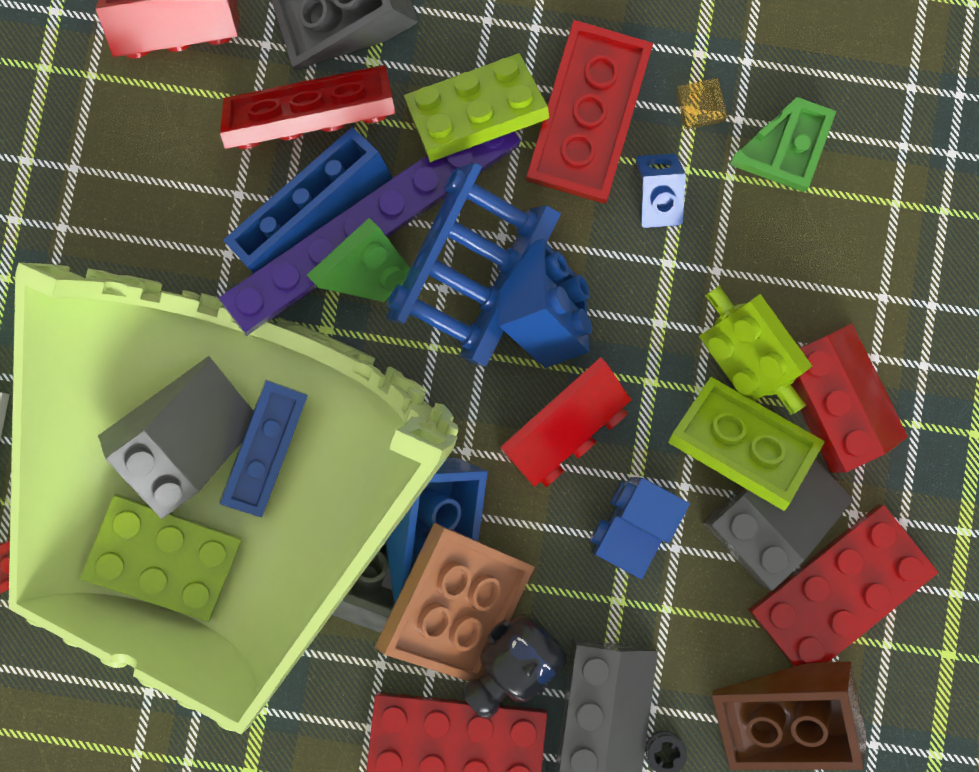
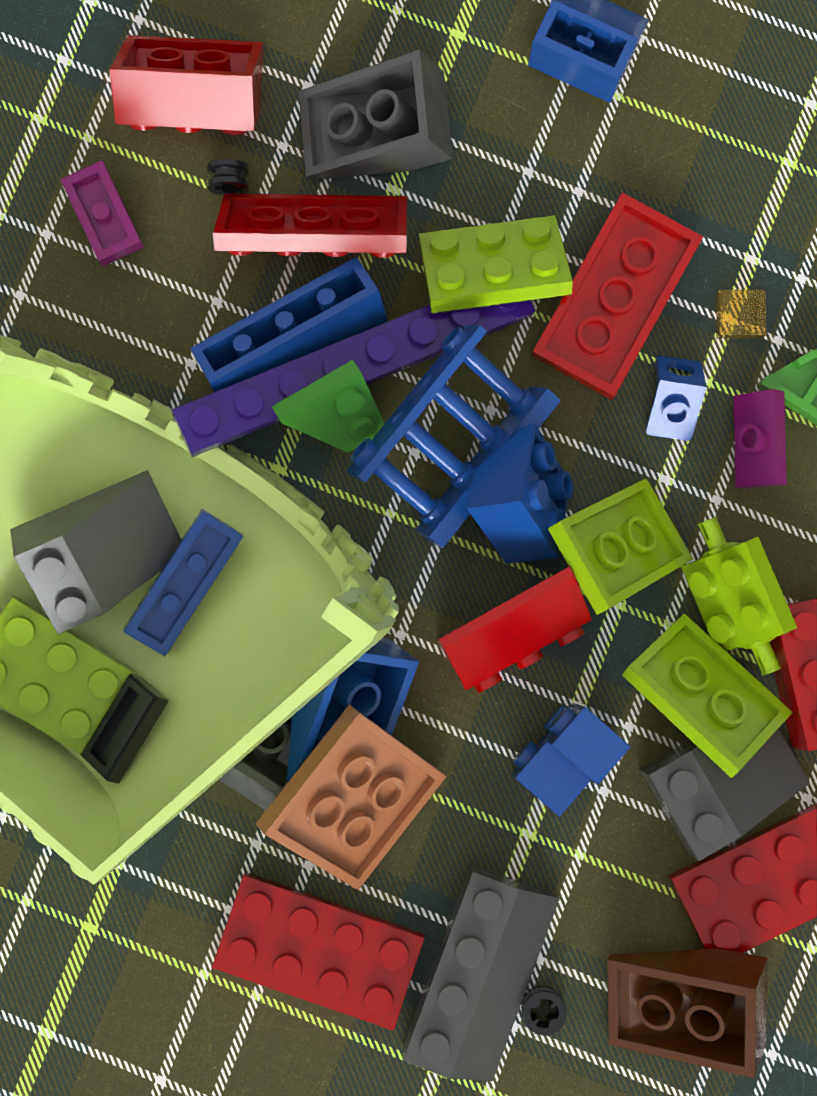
camera: 15 degrees right, 0 degrees up
black piece [462,614,566,719] -> none
none -> magenta plate [60,160,144,266]
none -> black tile [81,673,169,783]
none -> black bush [207,159,249,195]
none -> lime plate [548,478,693,615]
none -> magenta plate [734,389,787,489]

